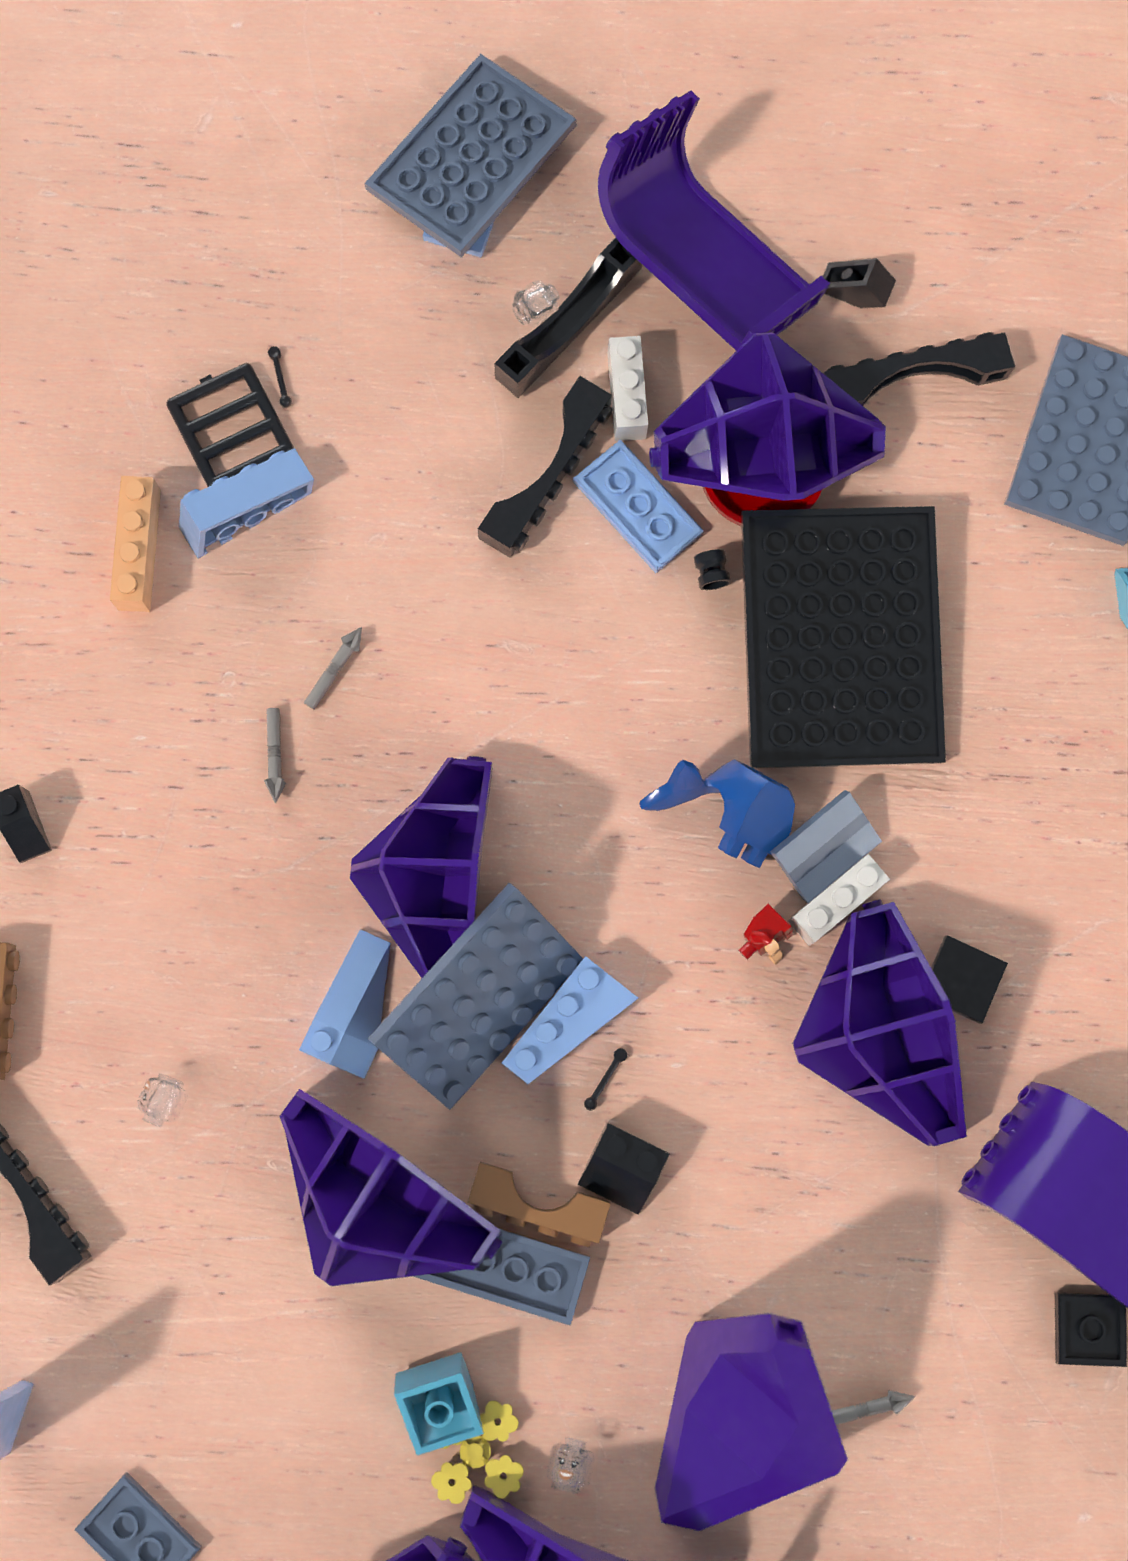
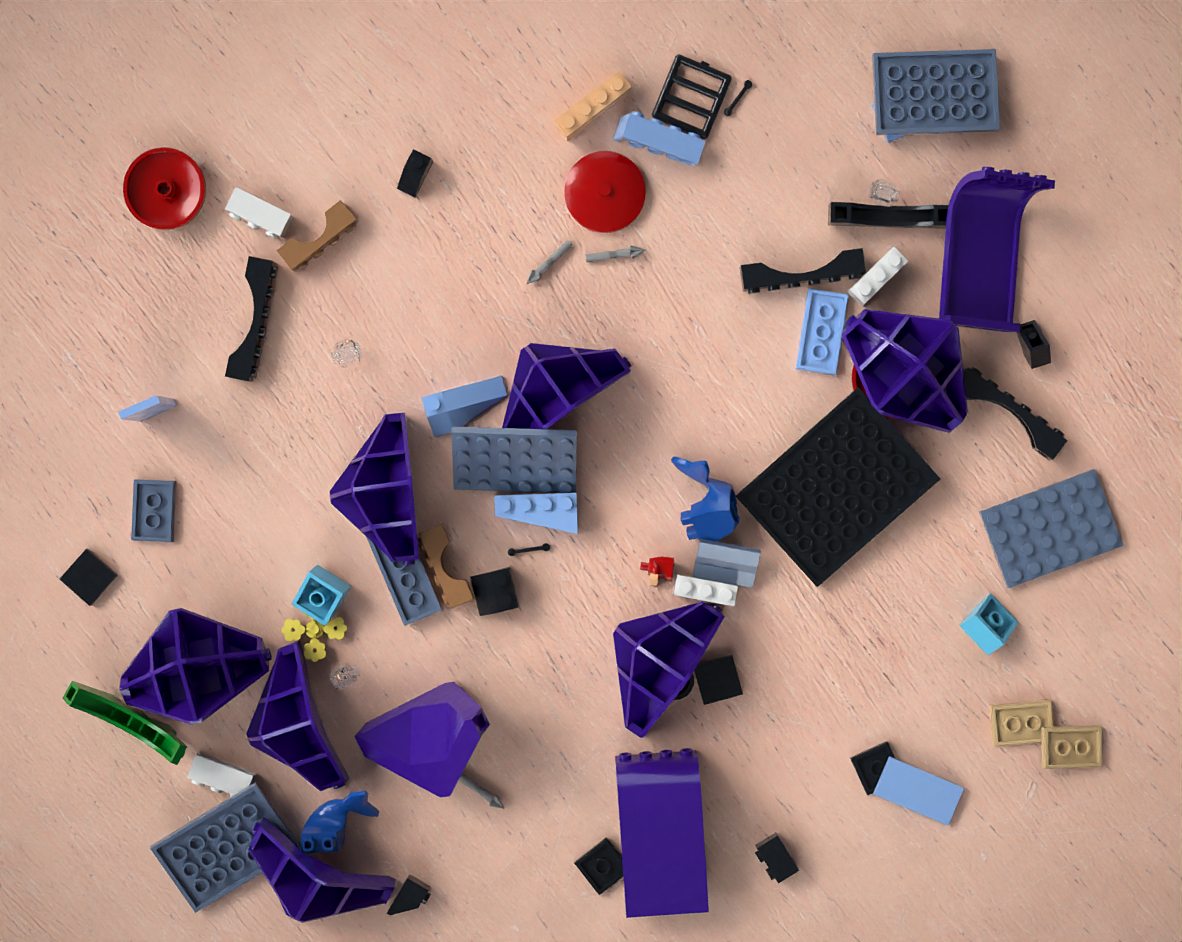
camera: 60 degrees right, 10 degrees up
black wheel [694,549,731,590] -> none
none -> red dish [564,151,646,233]

